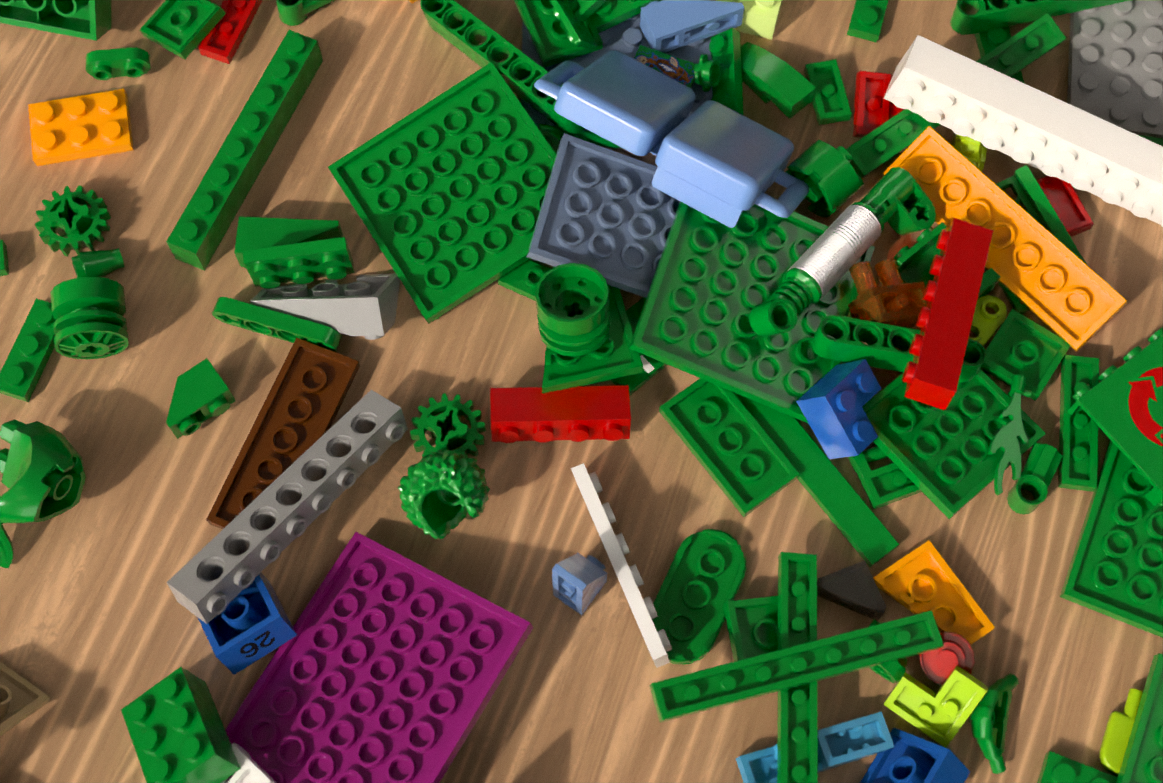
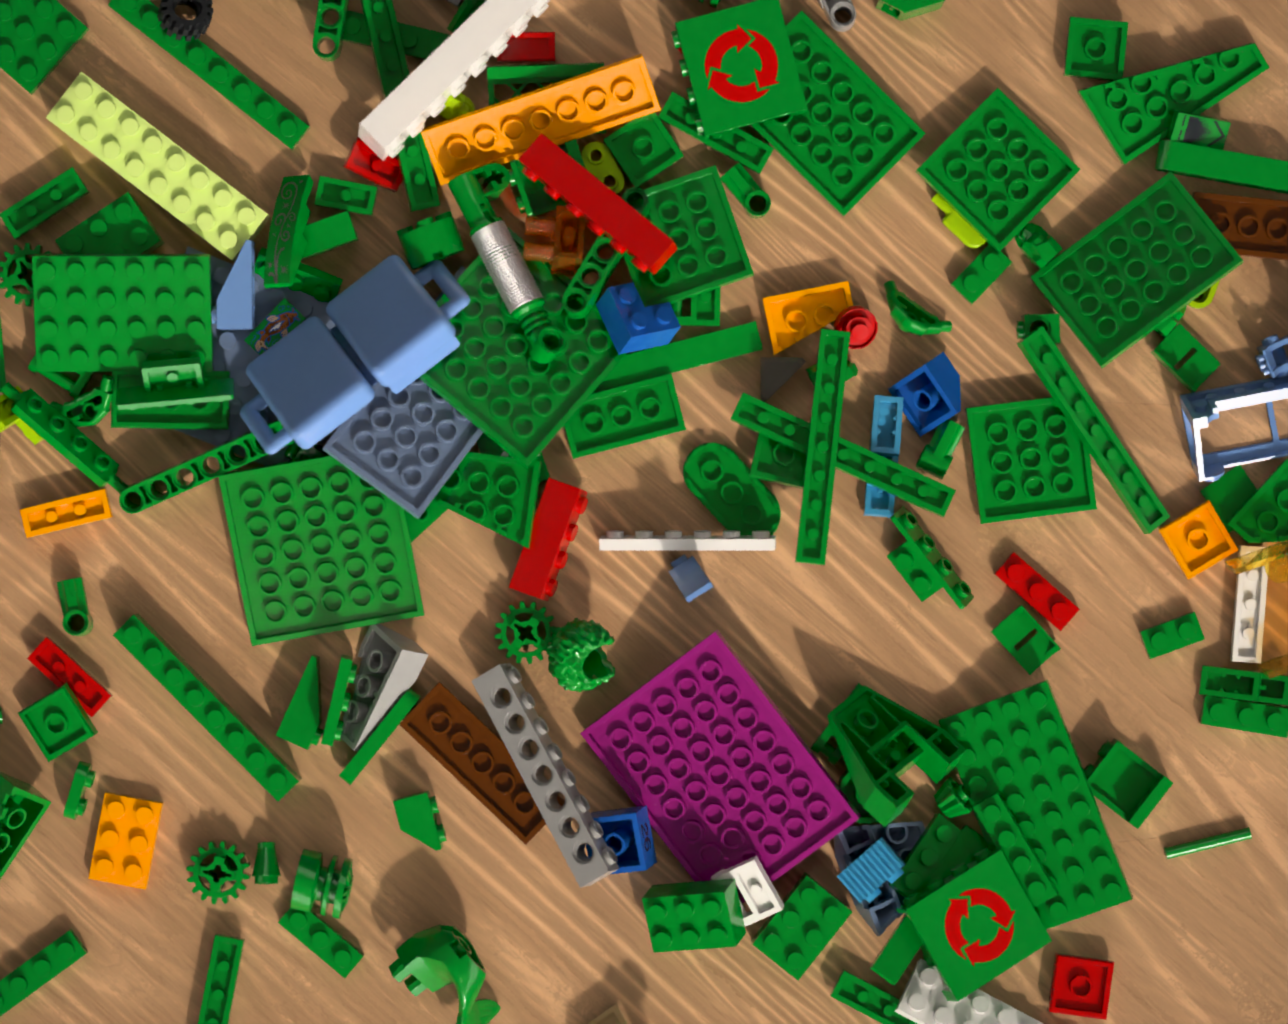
camera: 70 degrees left, 20 degrees up
green wheel [535,263,611,357] -> none
green plate [694,54,721,92] -> none
lime plate [883,665,988,748] -> none
green piece [988,375,1032,496] -> none
none -> green slope [263,175,314,288]

